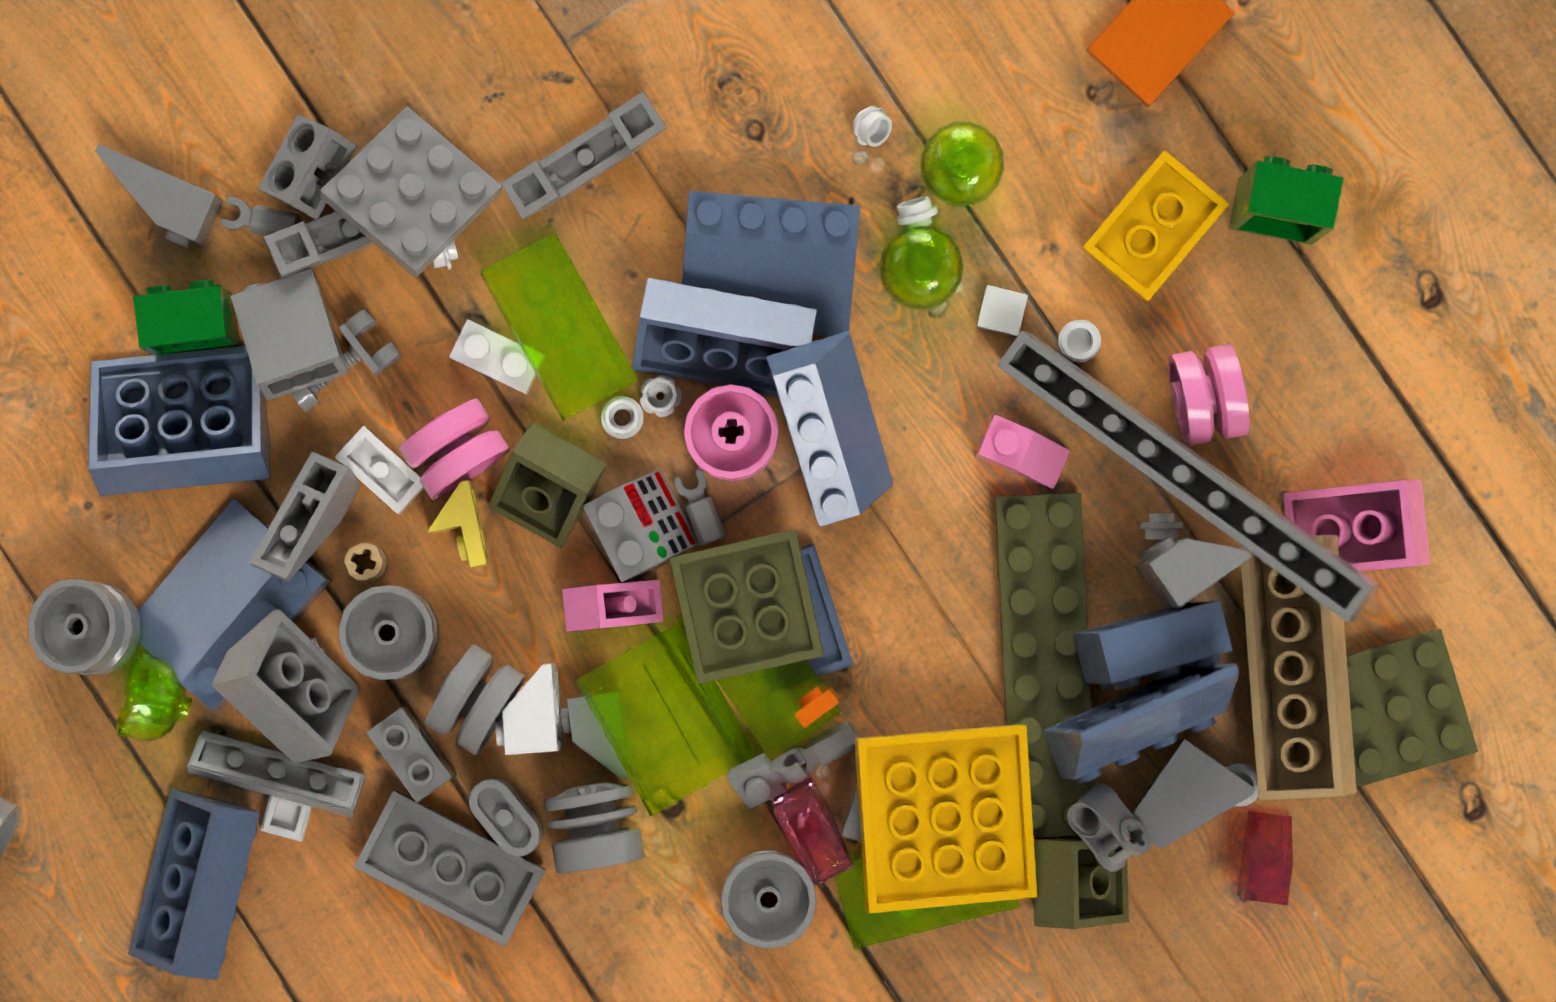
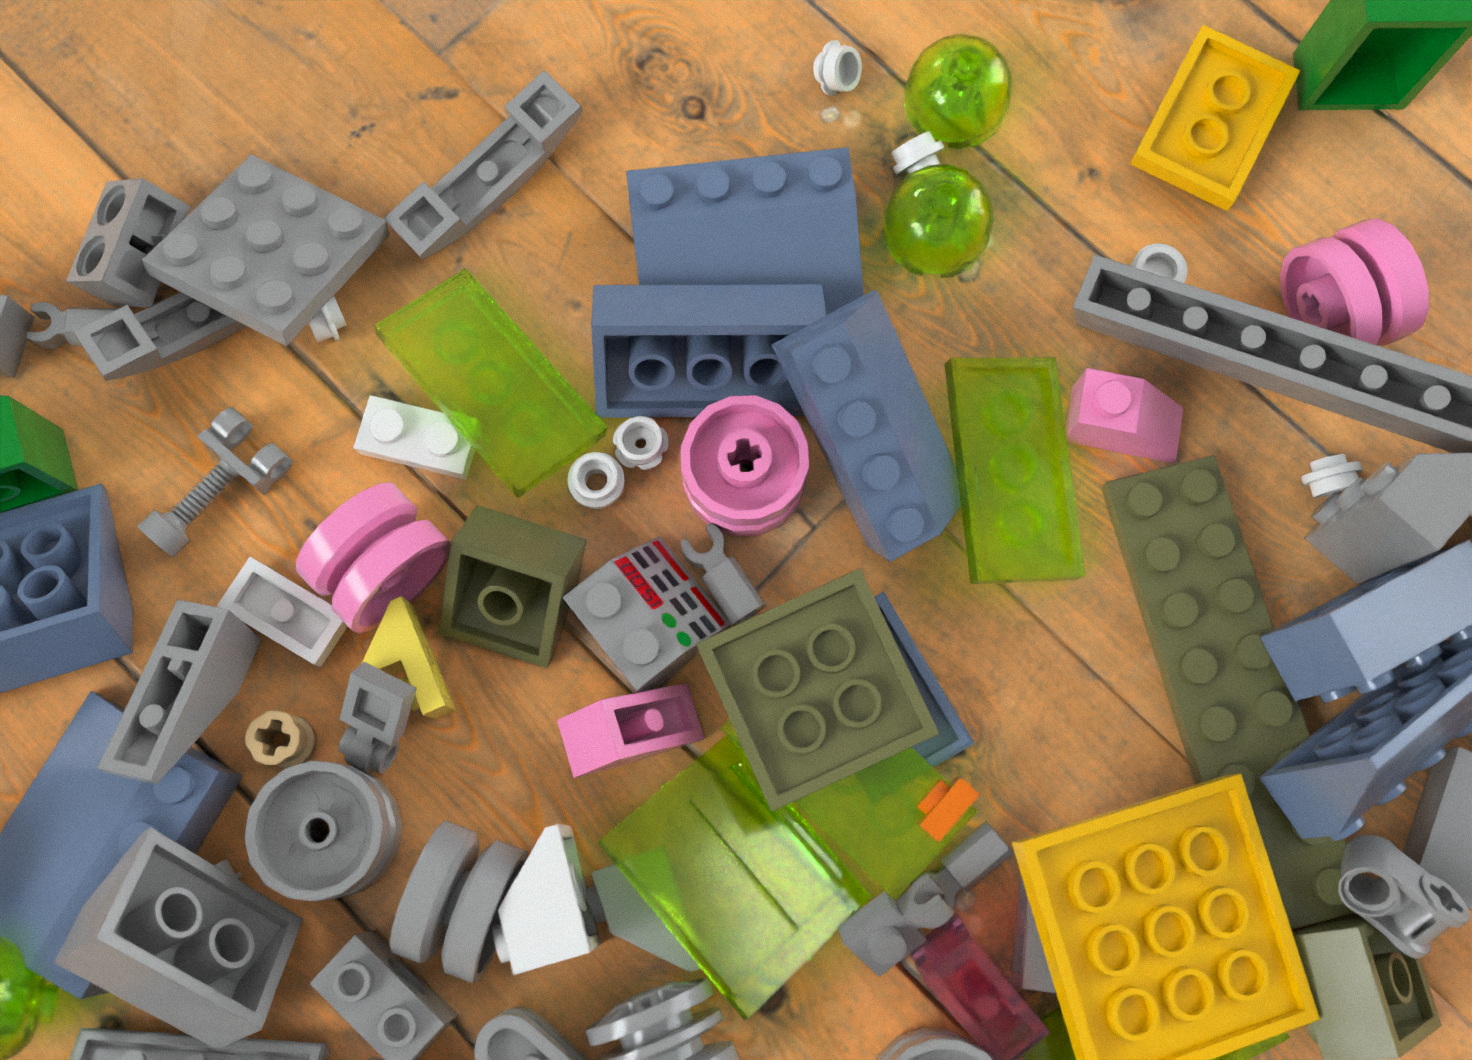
camera: 15 degrees left, 10 degrees down
light grey brick [231,268,348,401] -> none
white tile [976,285,1028,337] -> none
none -> light grey plate [338,662,416,774]
none -> clear neon green tile [944,358,1085,584]

